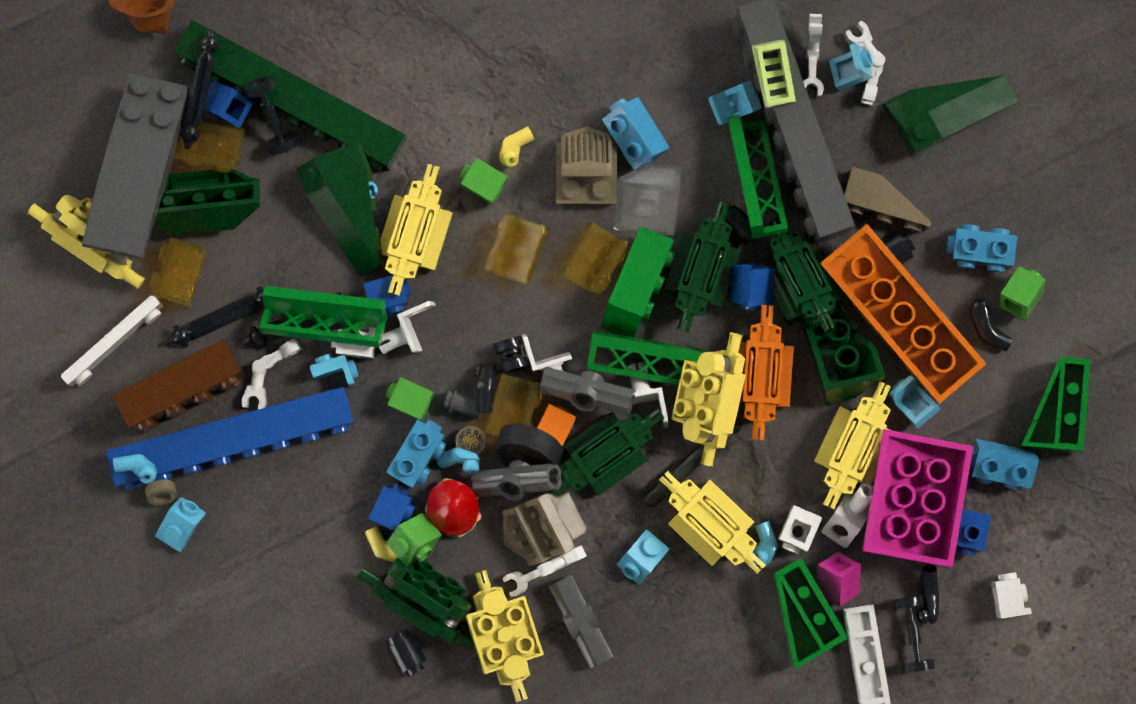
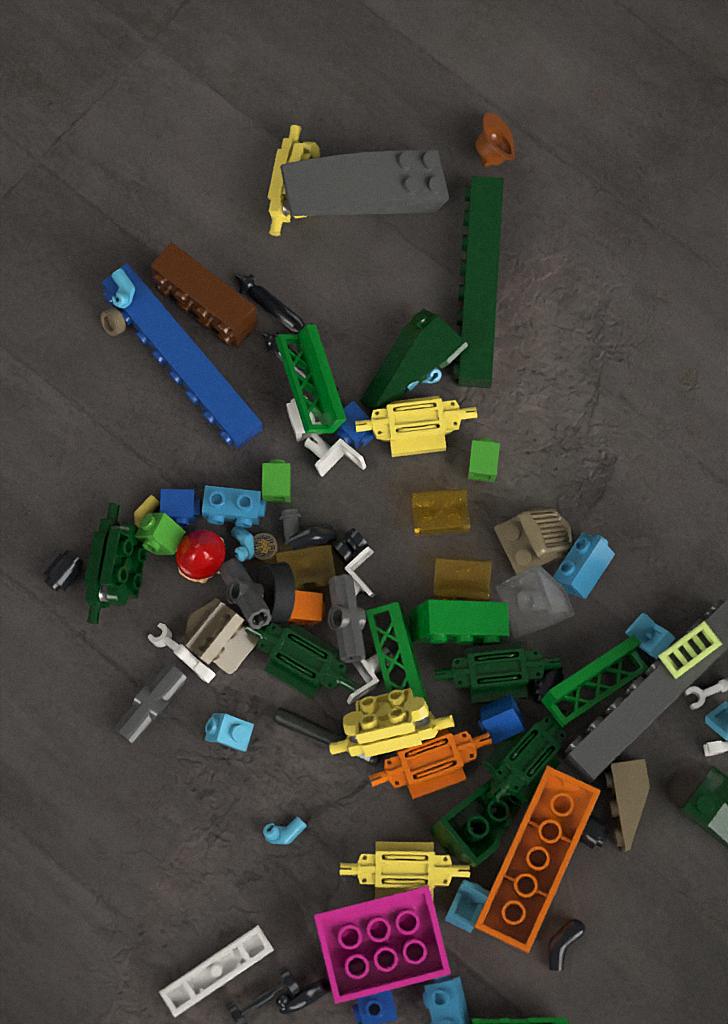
camera: 70 degrees right, 10 degrees down
white plate [61,296,163,387] -> none
clear yellow brick [149,237,208,308] -> none
dark green wedge [153,168,260,235] -> none
medium azure bracket [155,497,206,552] -> none
clear yellow bracket [175,118,245,172] -> none
black wheel [180,29,219,150] -> none
blue brick [204,81,254,128] -> none
white piece [241,338,302,409] -> none
black wheel [244,76,298,155] -> none
medium azure bracket [310,353,359,387] -> none
light yellow piece [465,570,544,702] -> none
light yellow arm [499,126,534,168] -> none
light yellow piece [659,471,766,574] -> none
green wedge [772,558,848,669] -> none
white brick [778,505,822,555] -> none
dark pink panel [817,552,861,607] -> none
white bracket [821,483,873,548] -> none
dark azure brick [946,224,1017,273] -> none
bright green brick [999,266,1046,321] -> none

